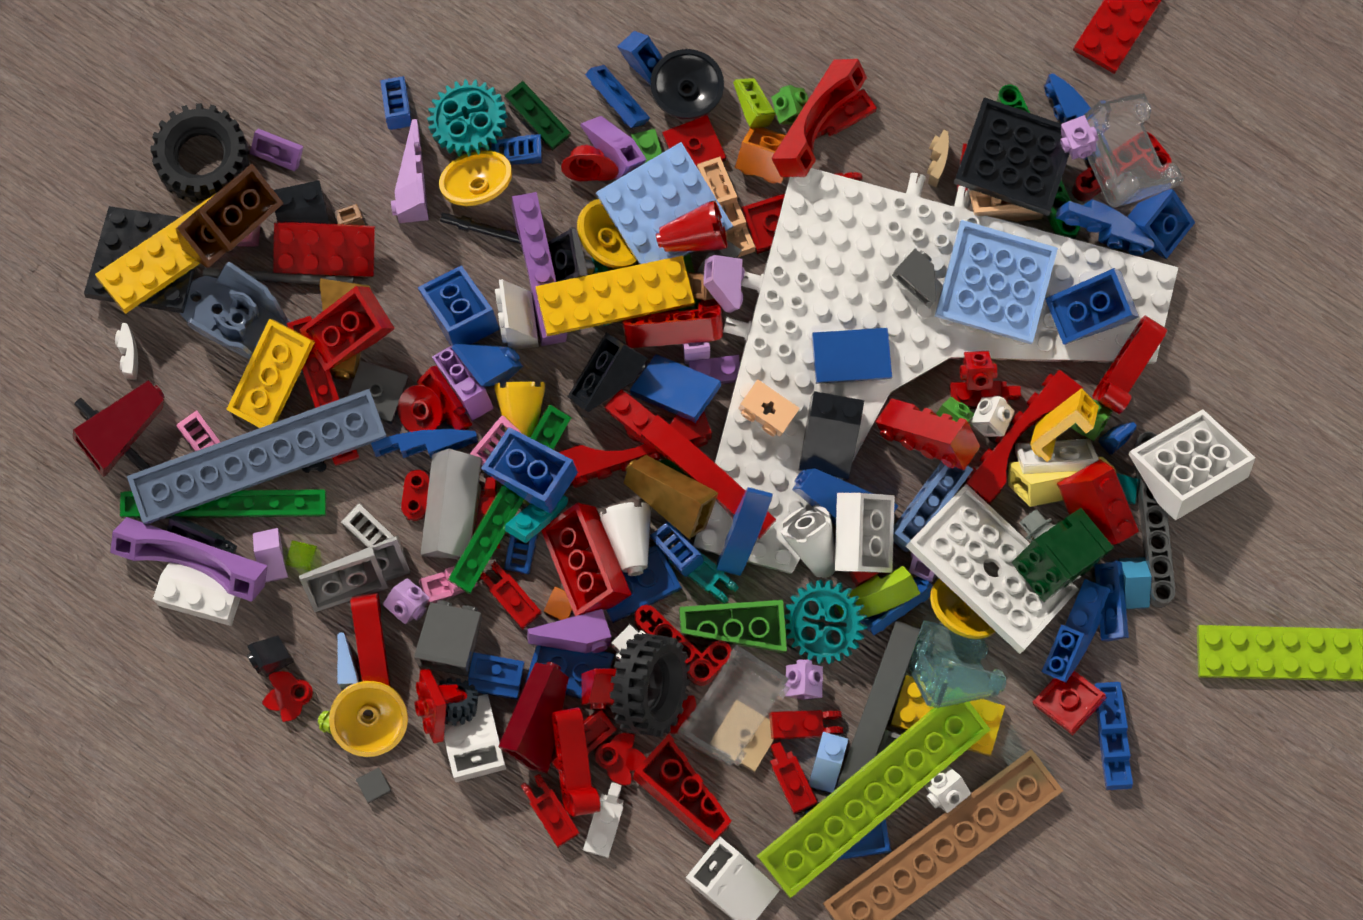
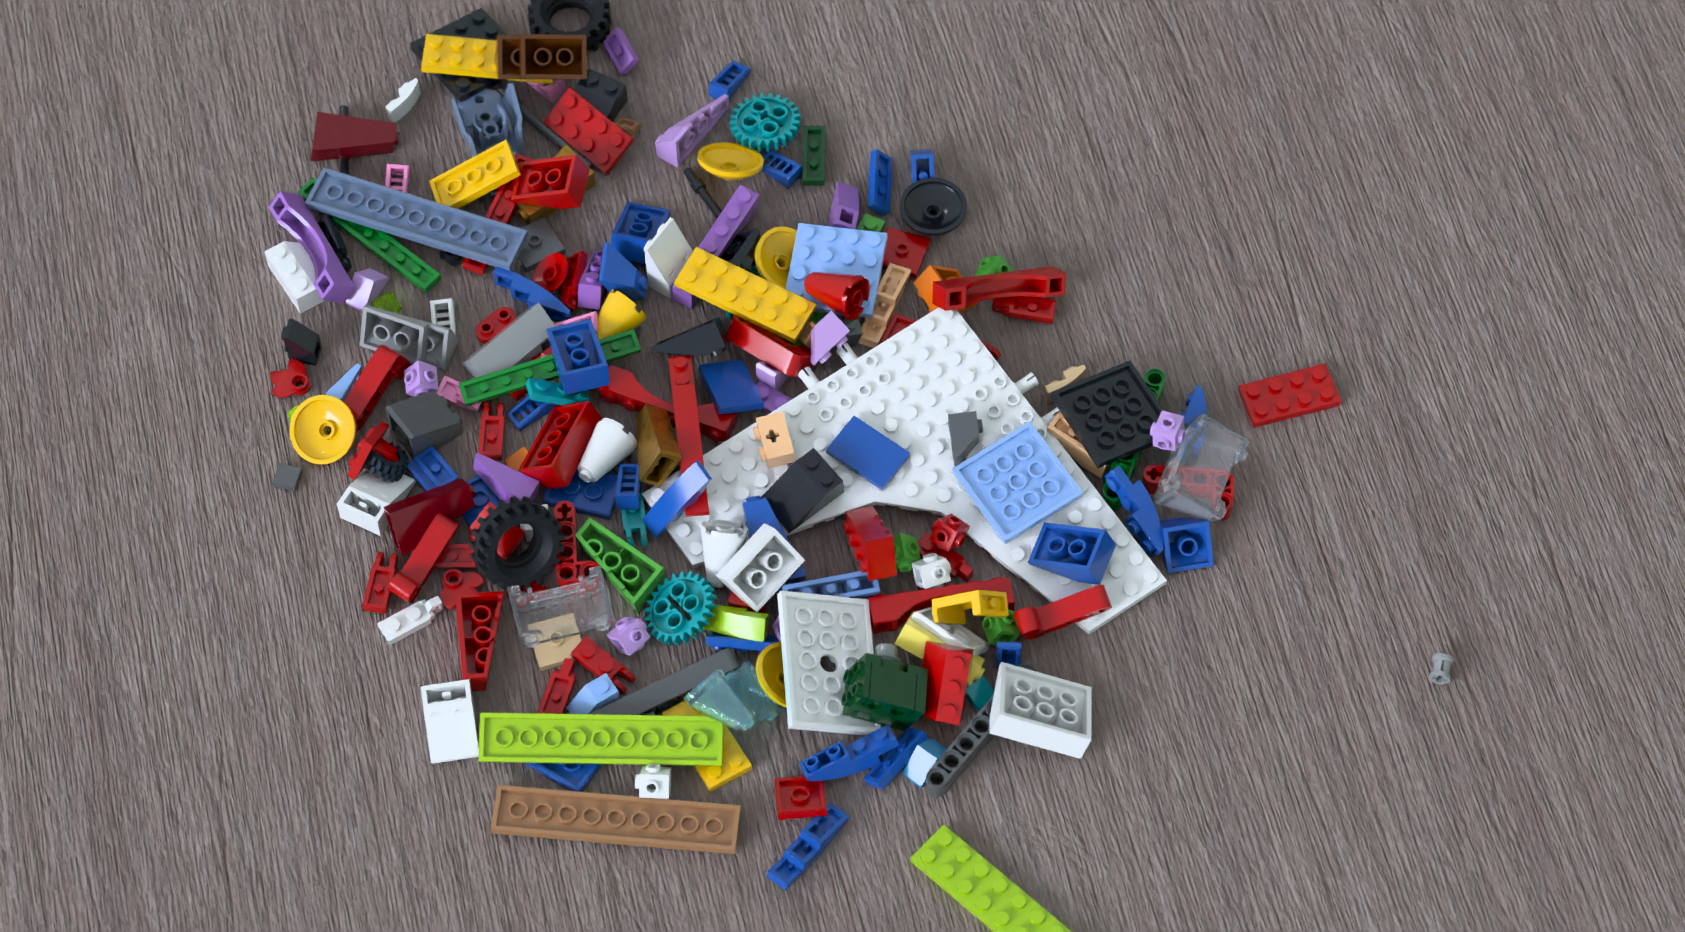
camera: 45 degrees right, 15 degrees down
red piece [561,145,619,181] -> none
lime slope [733,78,776,128] -> none

